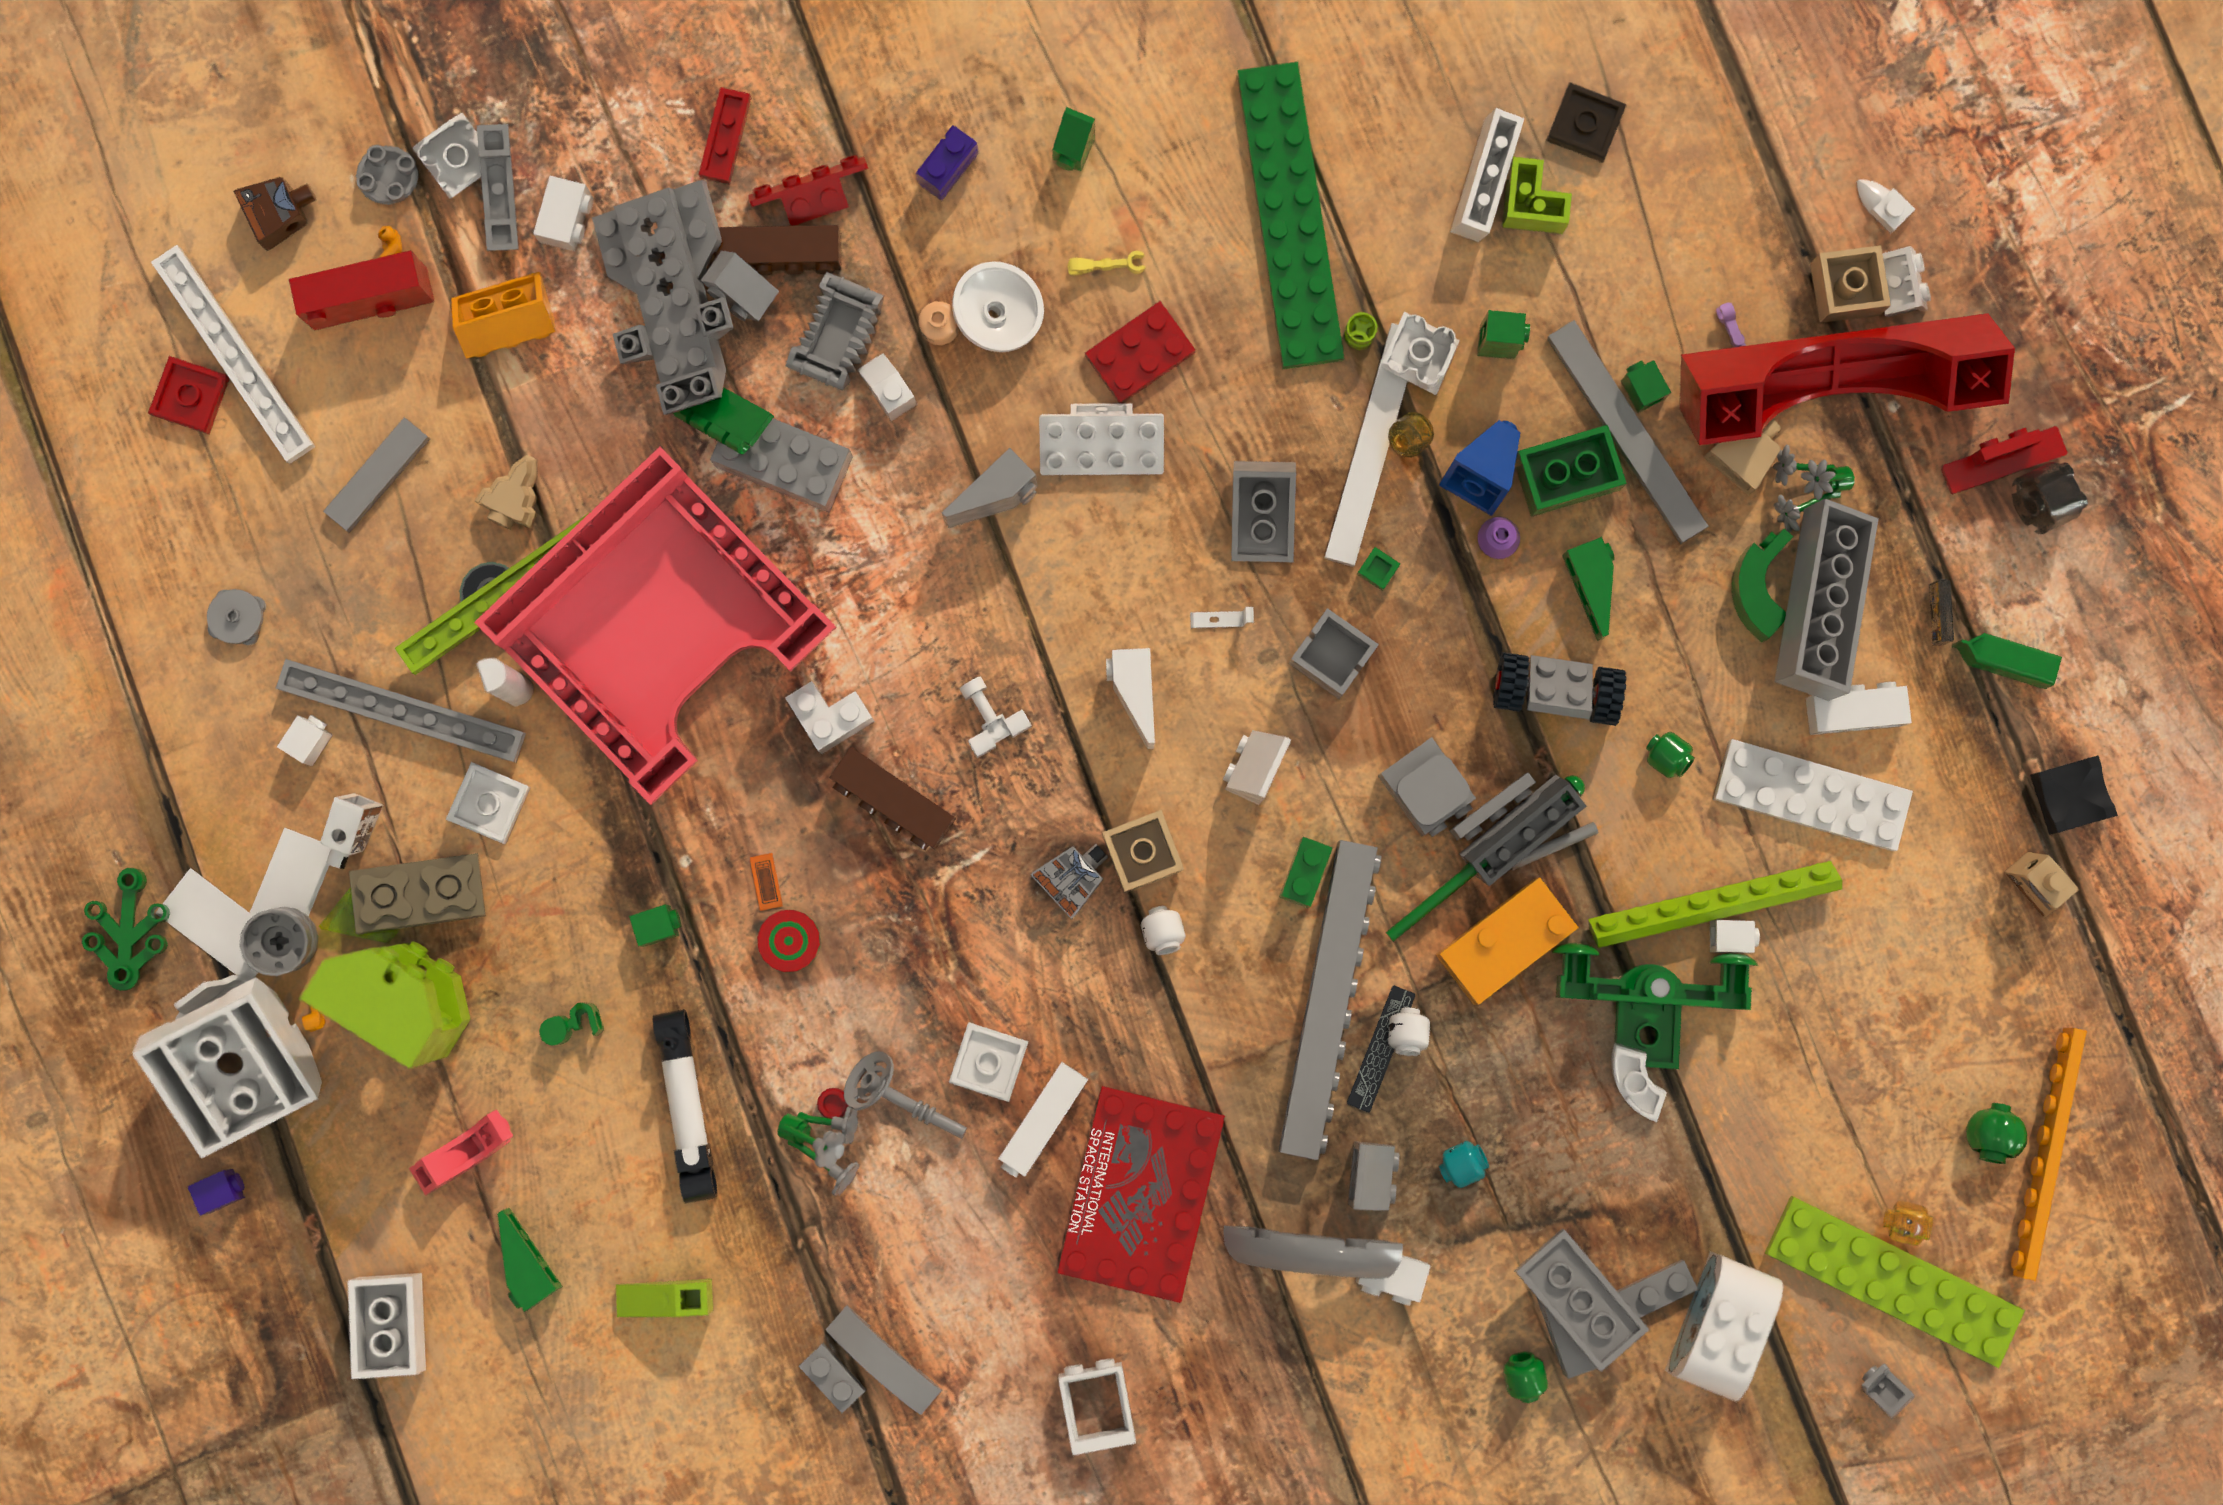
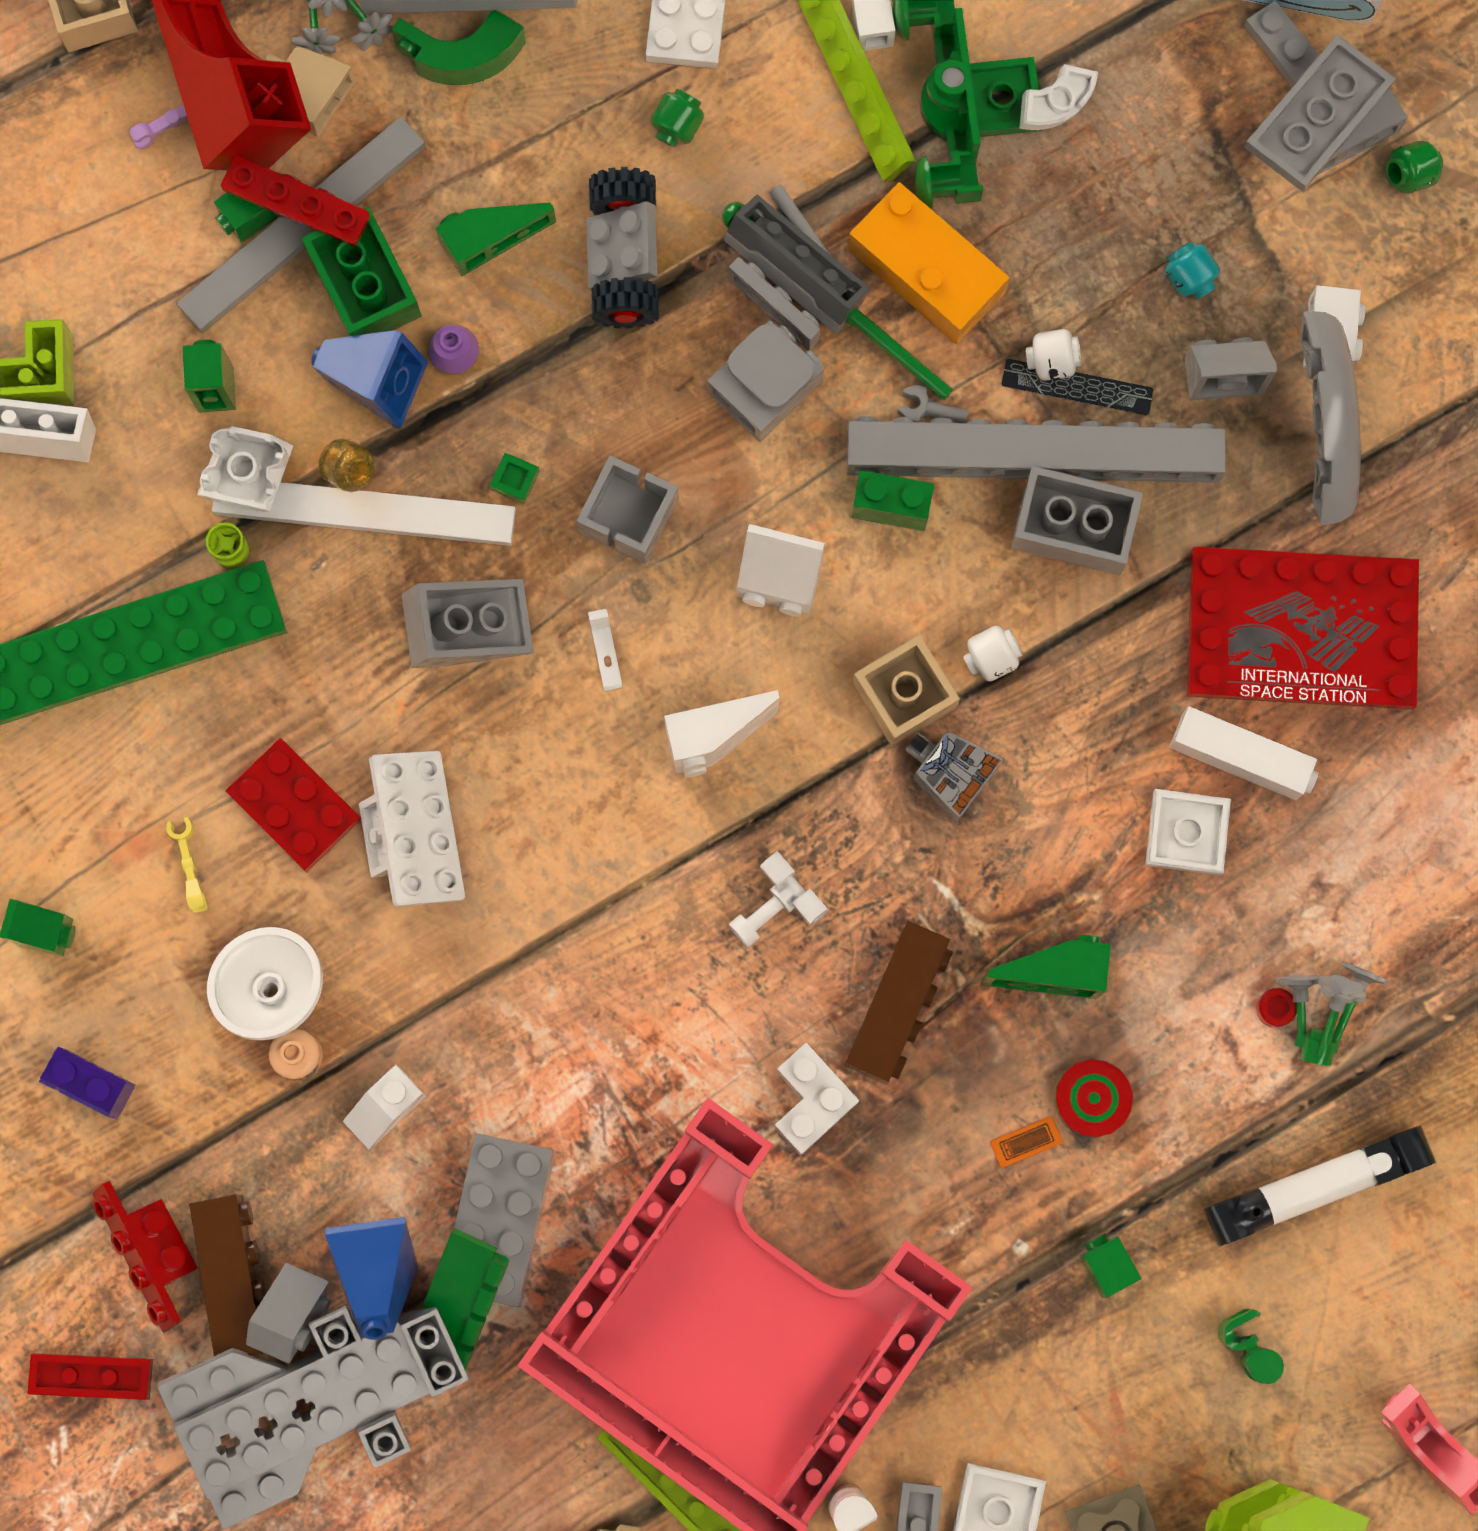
camera: 100 degrees left, 5 degrees down
light grey piece [785,272,884,391] -> none
light grey dish [844,1051,967,1139] -> none
light grey slope [941,448,1038,528] -> none
none -> red bracket [221,156,370,246]
none -> blue slope [325,1217,418,1340]
none -> light grey bar [898,385,969,423]
none -> green slope [981,935,1111,999]
none -> light grey brick [1010,466,1143,575]

